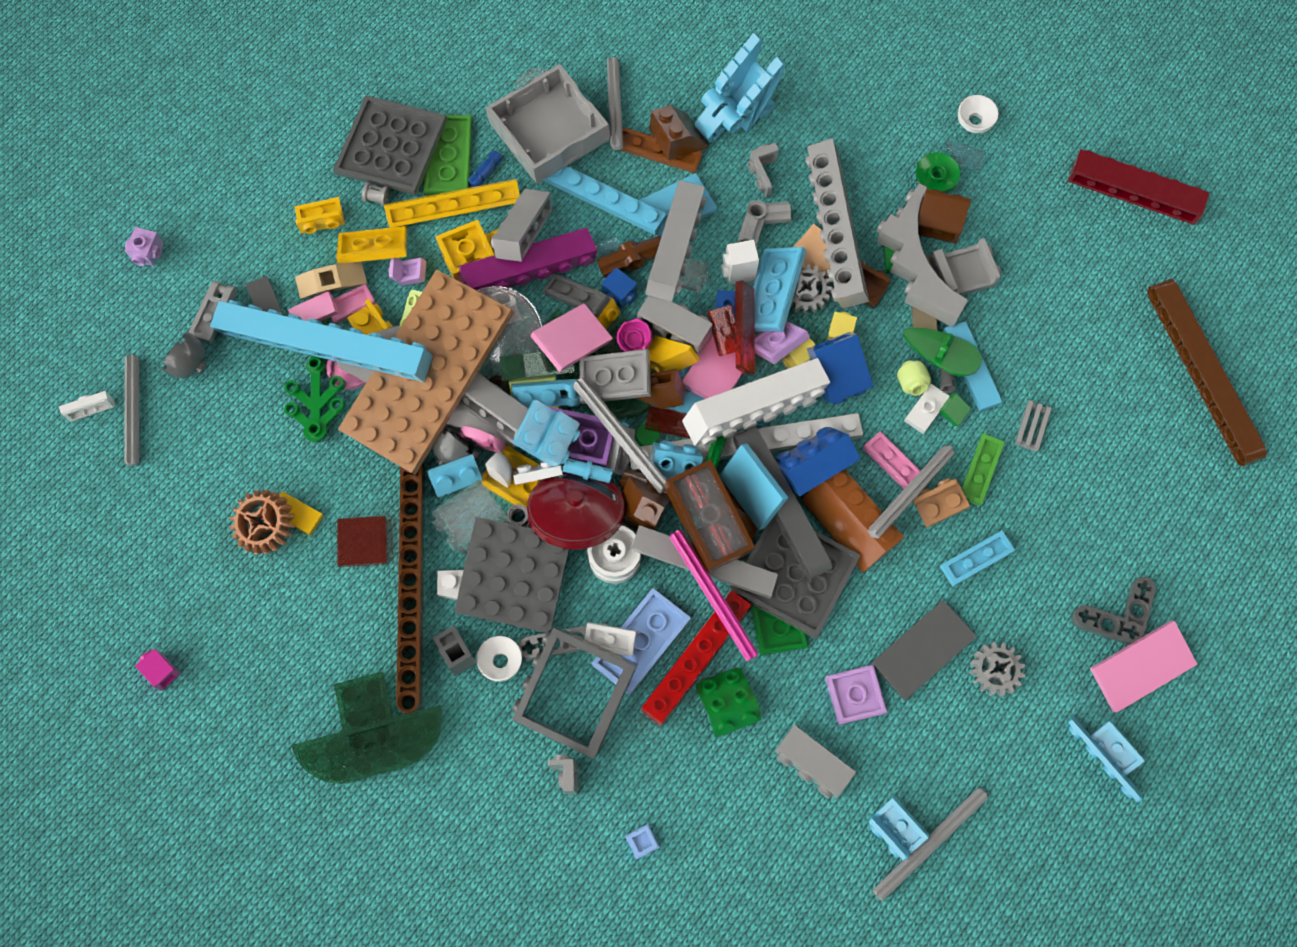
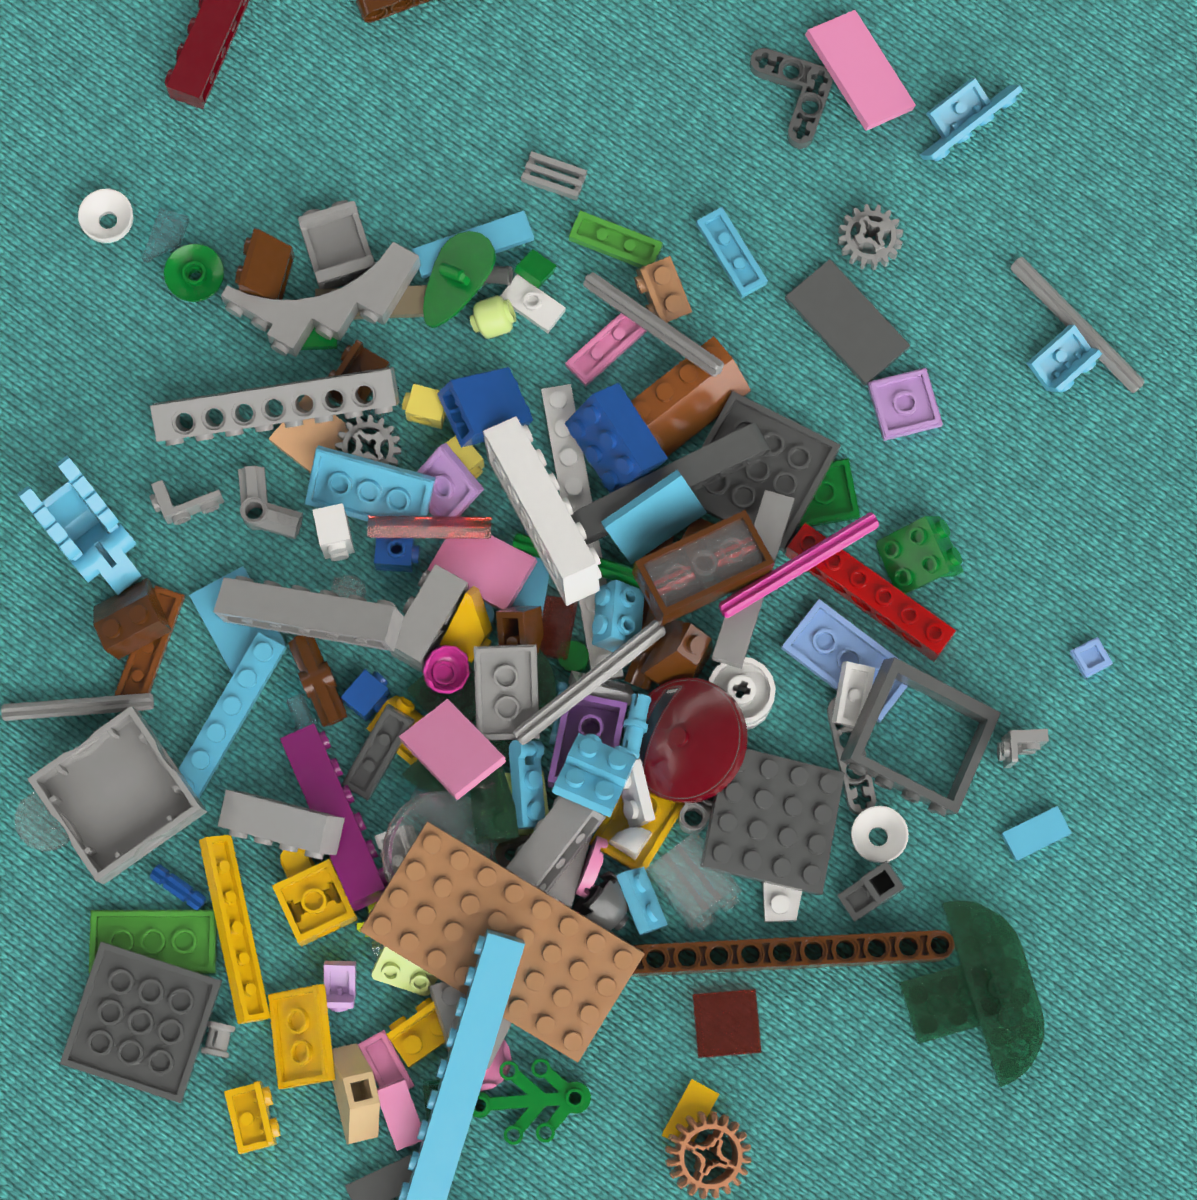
camera: 90 degrees left, 5 degrees up
clear red plate [707,305,743,356] -> none
light grey brick [774,725,856,799] -> none
none -> medium azure tile [1001,806,1072,862]

